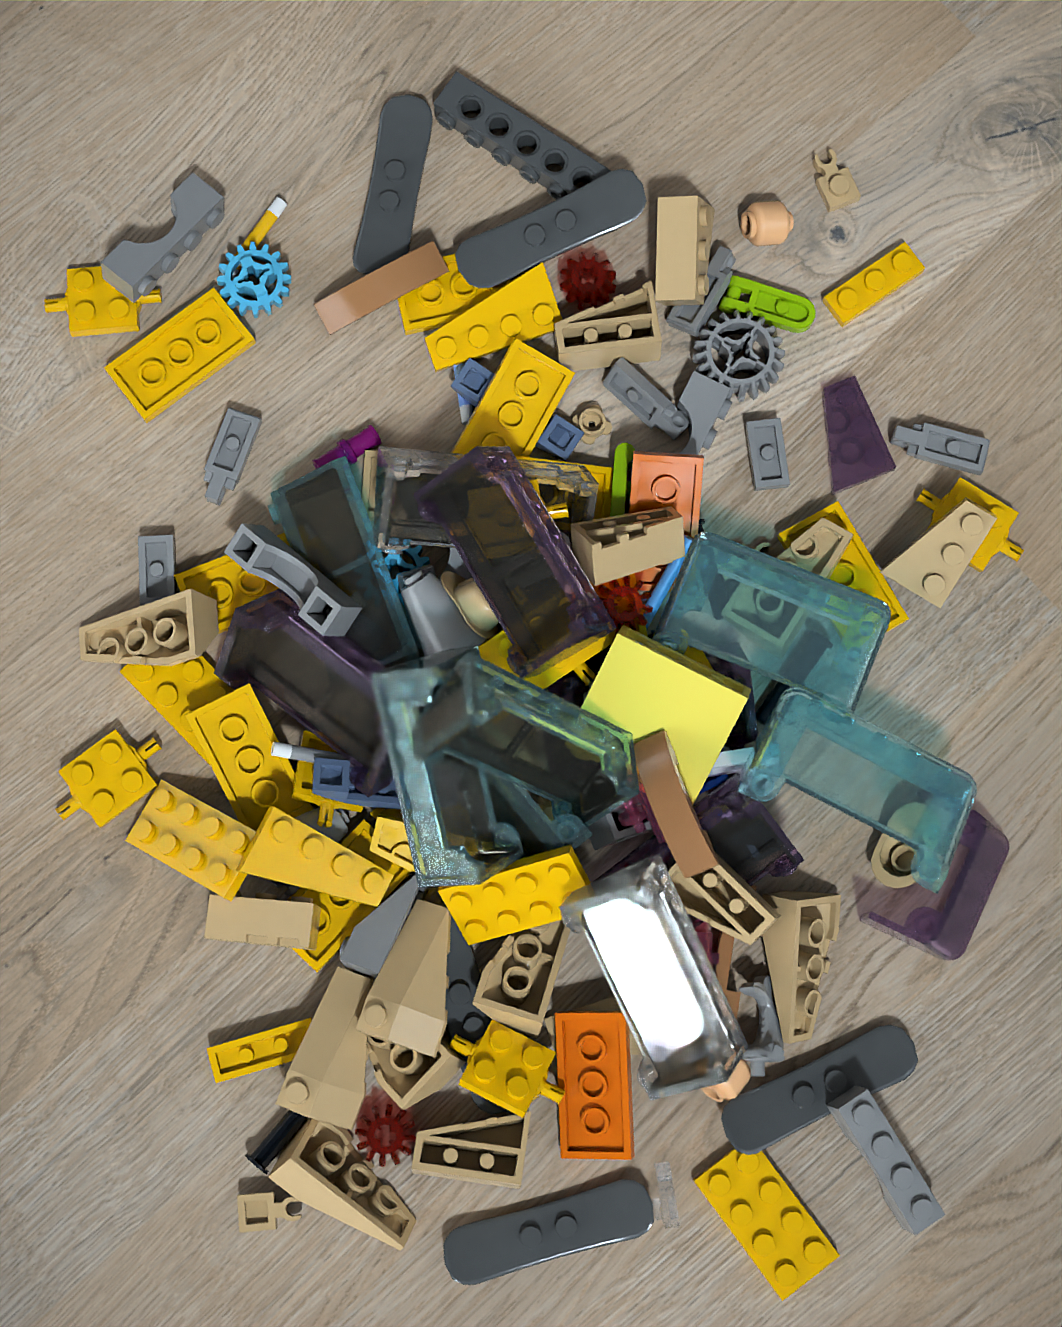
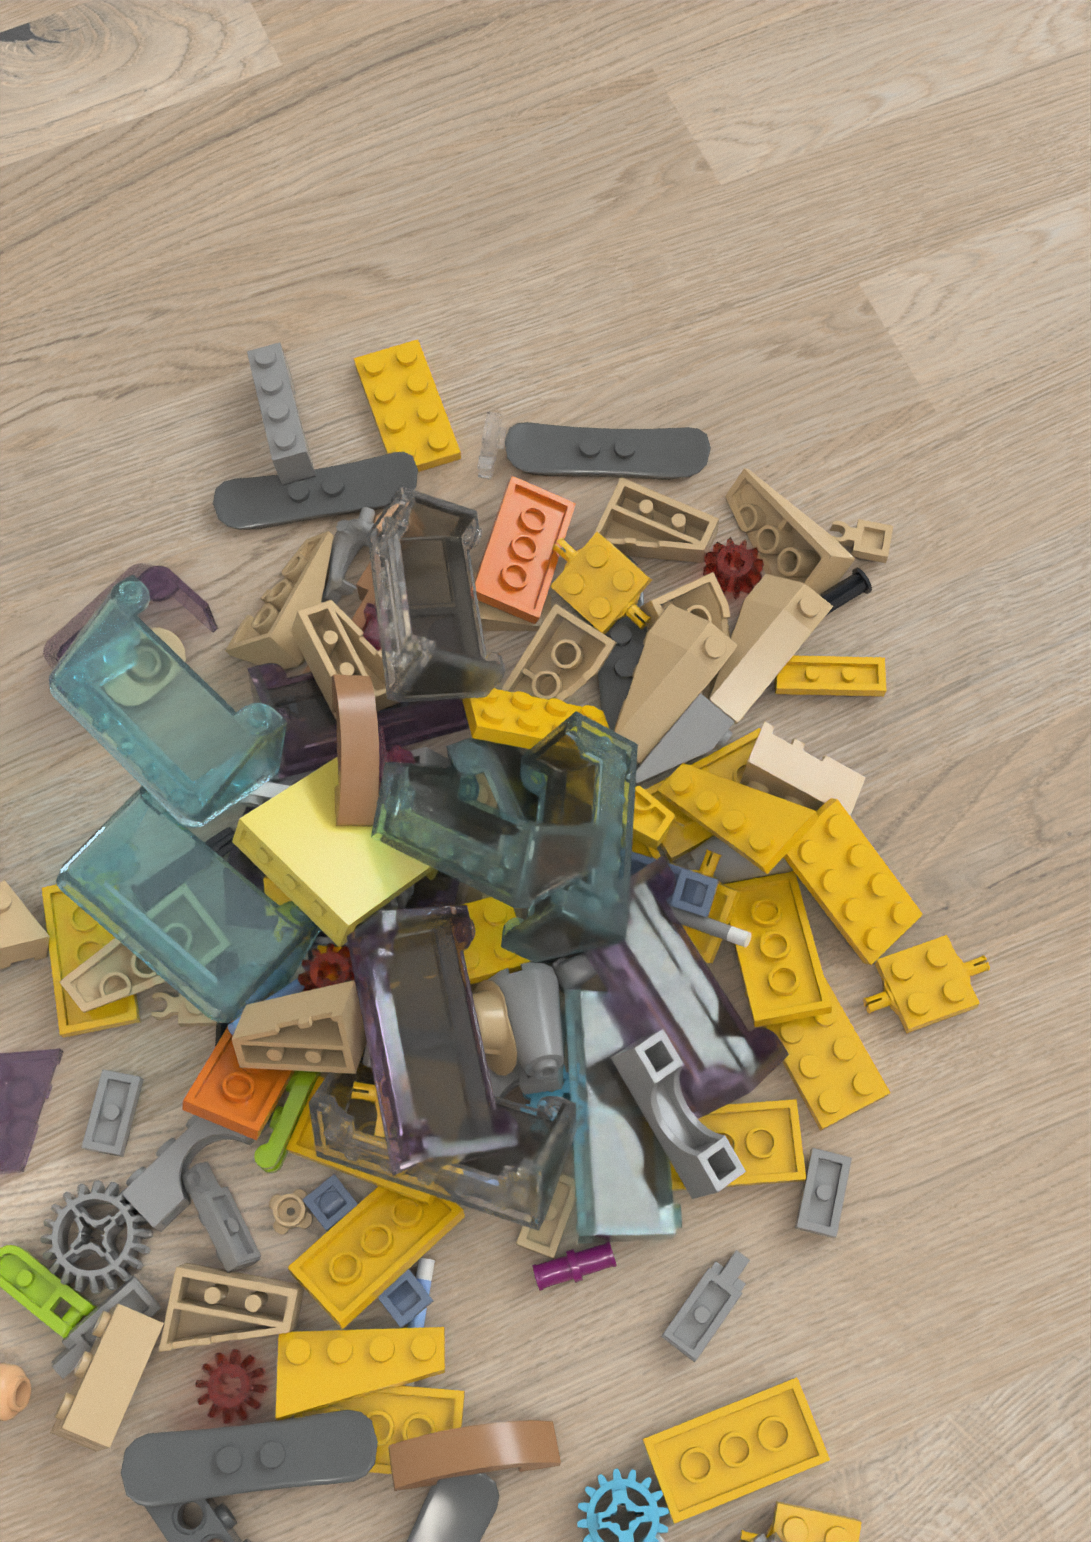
camera: 160 degrees left, 10 degrees down
tan wedge [79,589,219,666] -> none

